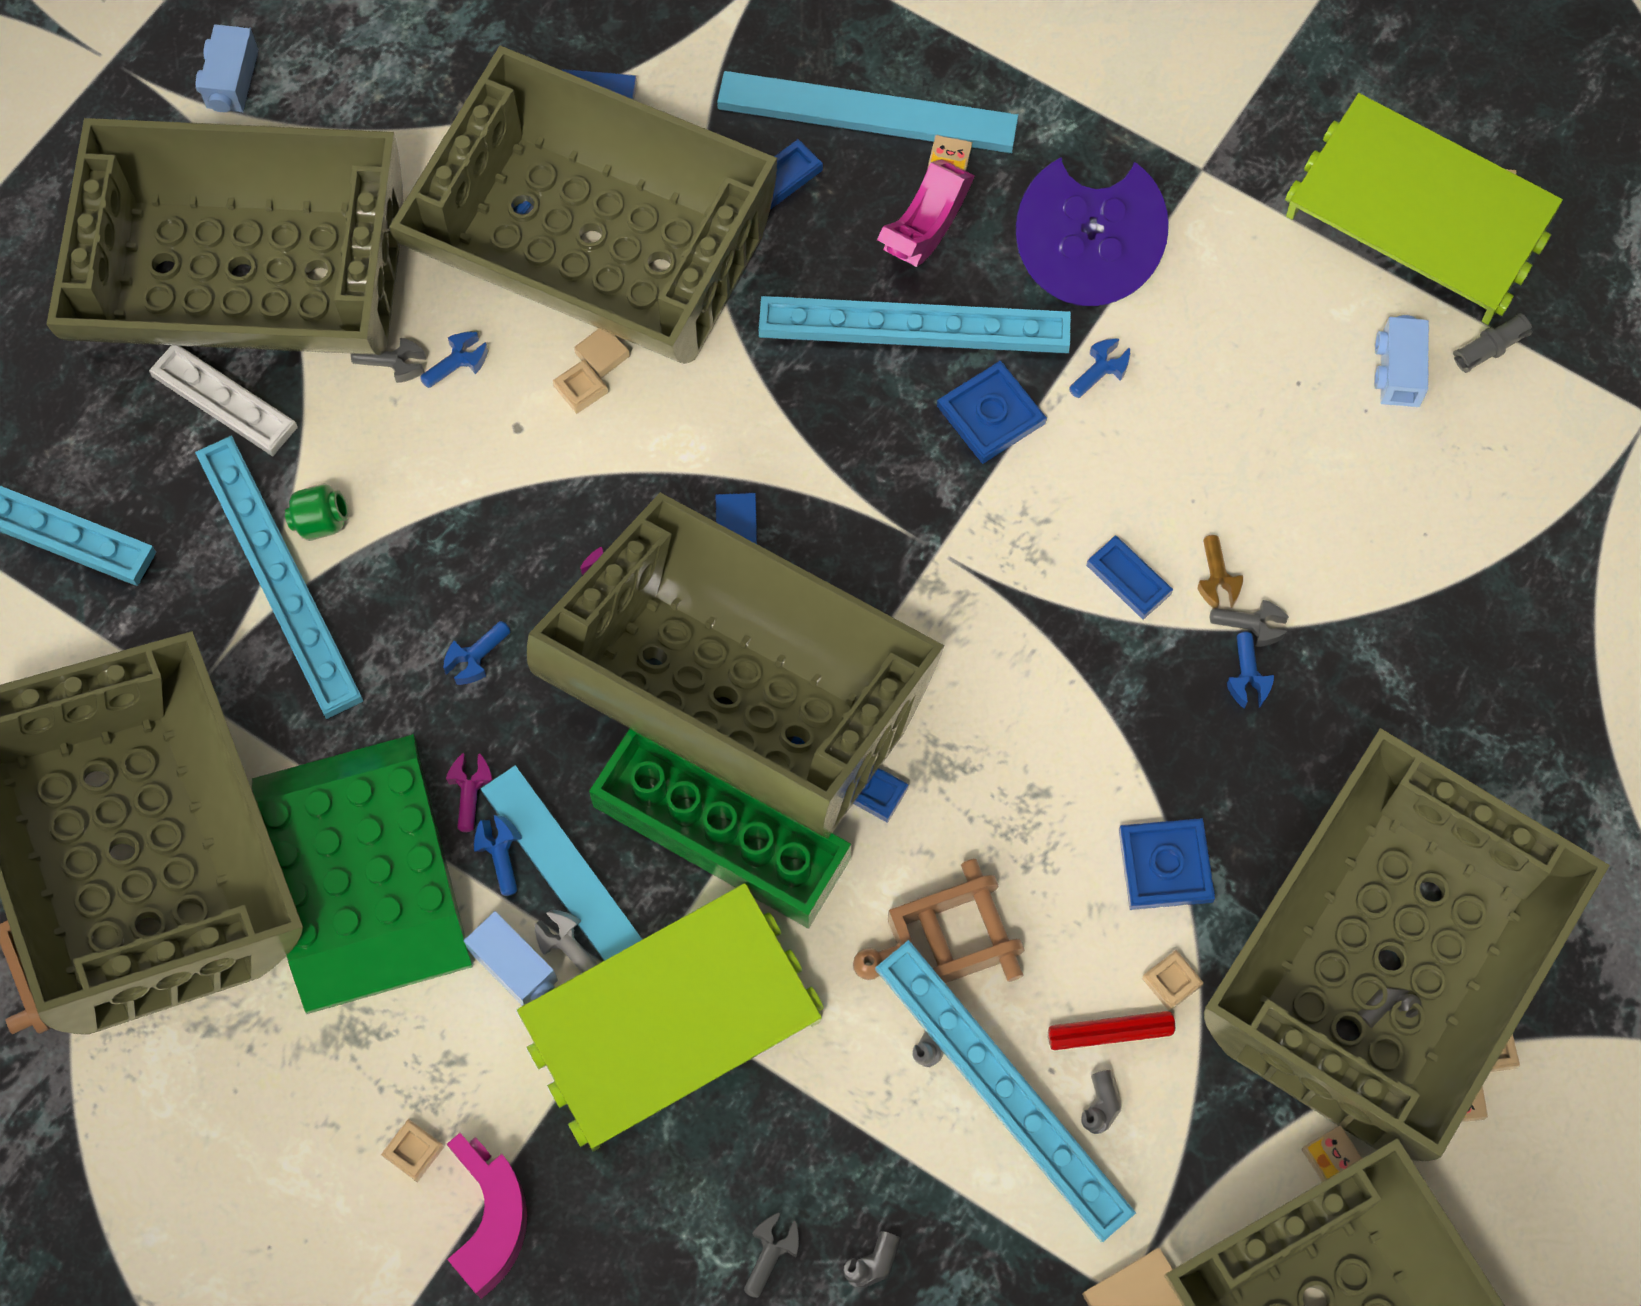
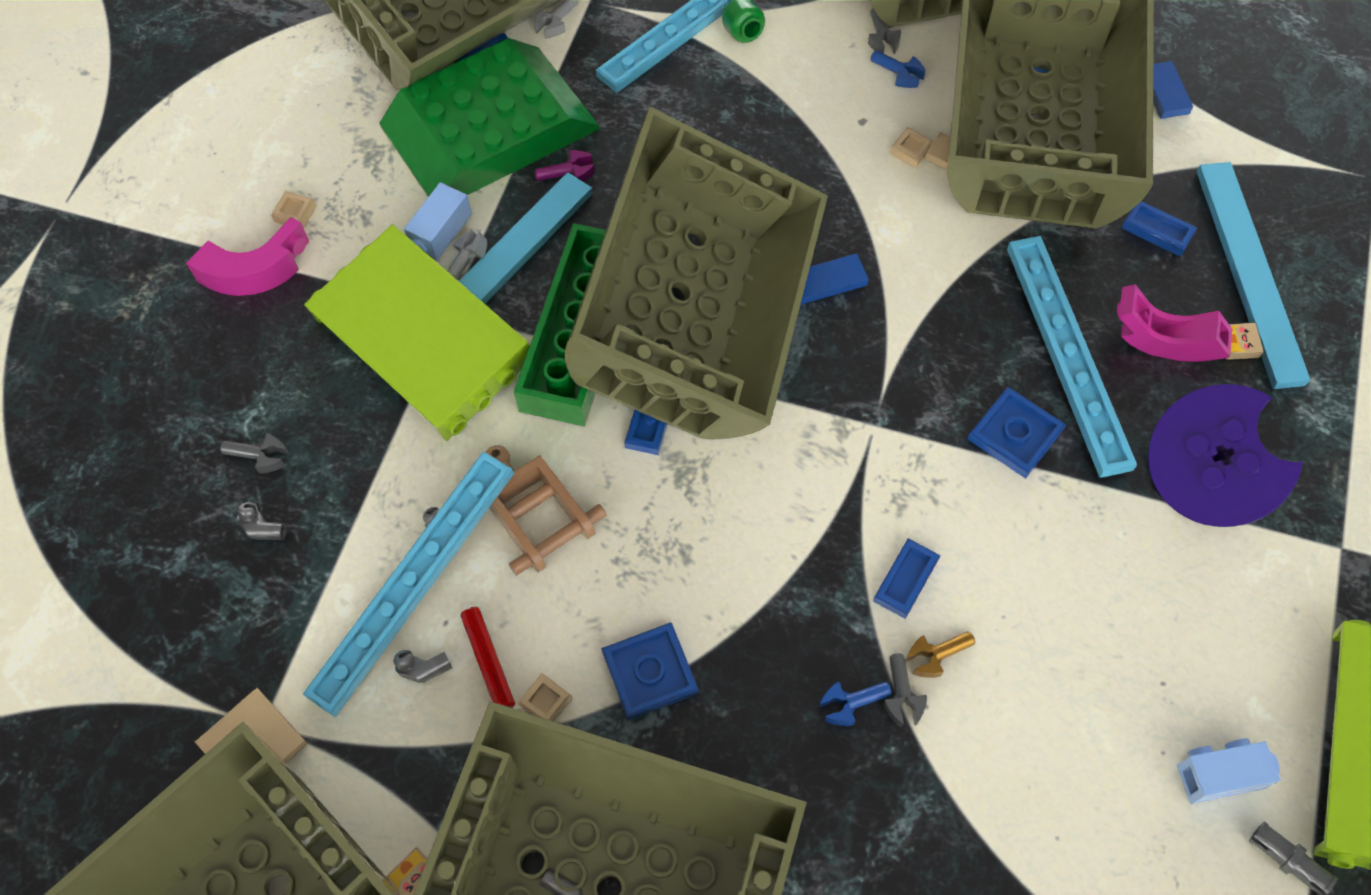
camera: 75 degrees right, 5 degrees down
blue bar [474,815,522,896] -> none
blue bar [1069,339,1130,398] -> none

